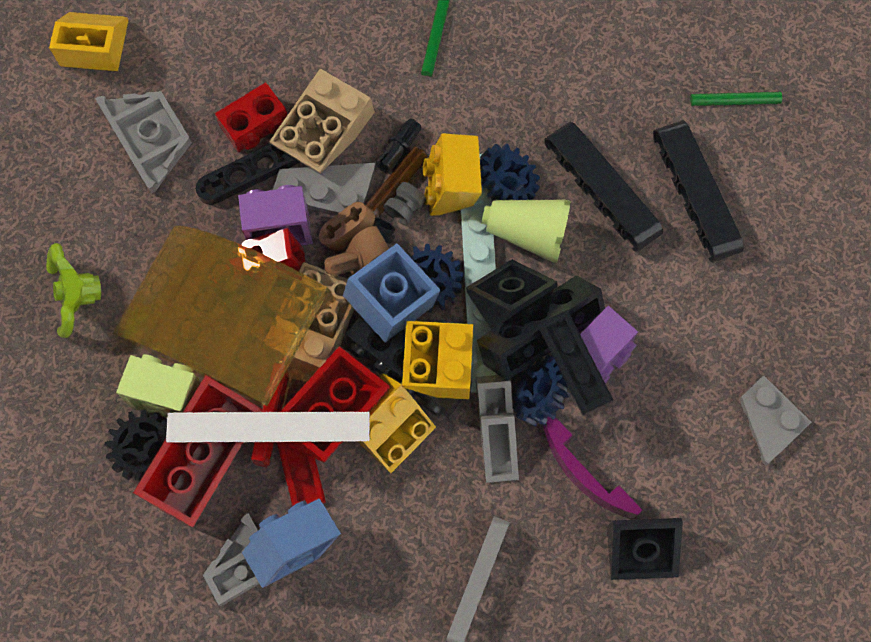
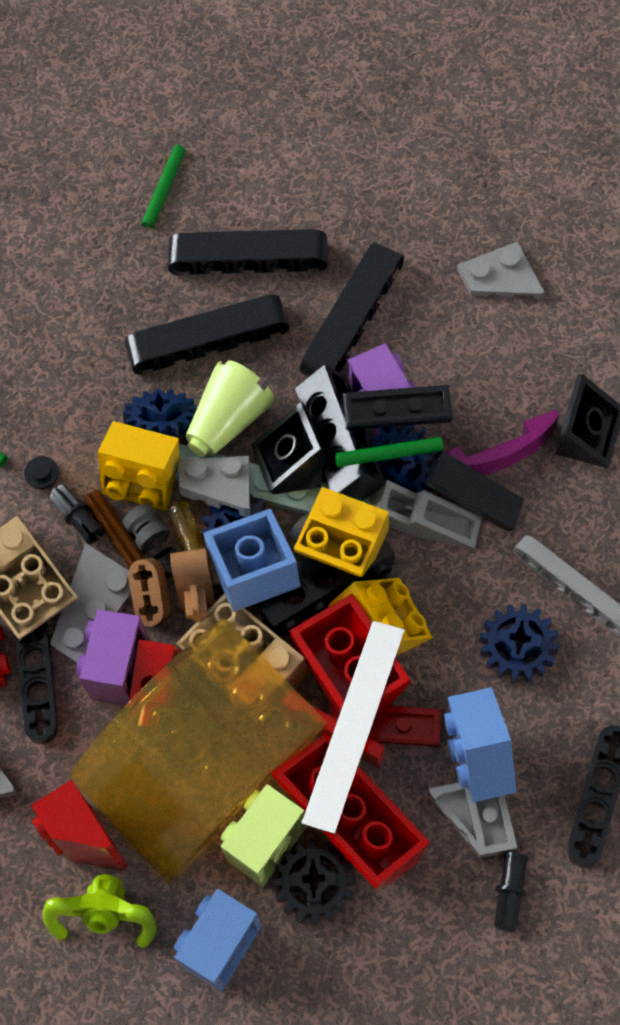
camera: 65 degrees left, 5 degrees down
none -> black plate [24,456,59,490]
none -> red slope [31,779,128,871]
none -> clear yellow axle [169,501,211,563]
none -> medium blue brick [174,888,262,993]
none -> light grey wing [179,456,251,517]
none -> black beam [300,242,404,377]
none -> green bar [335,437,443,467]
none -> black tile [425,451,524,531]
none -> dark blue gear [479,604,559,683]
none -> black axle [494,852,529,932]

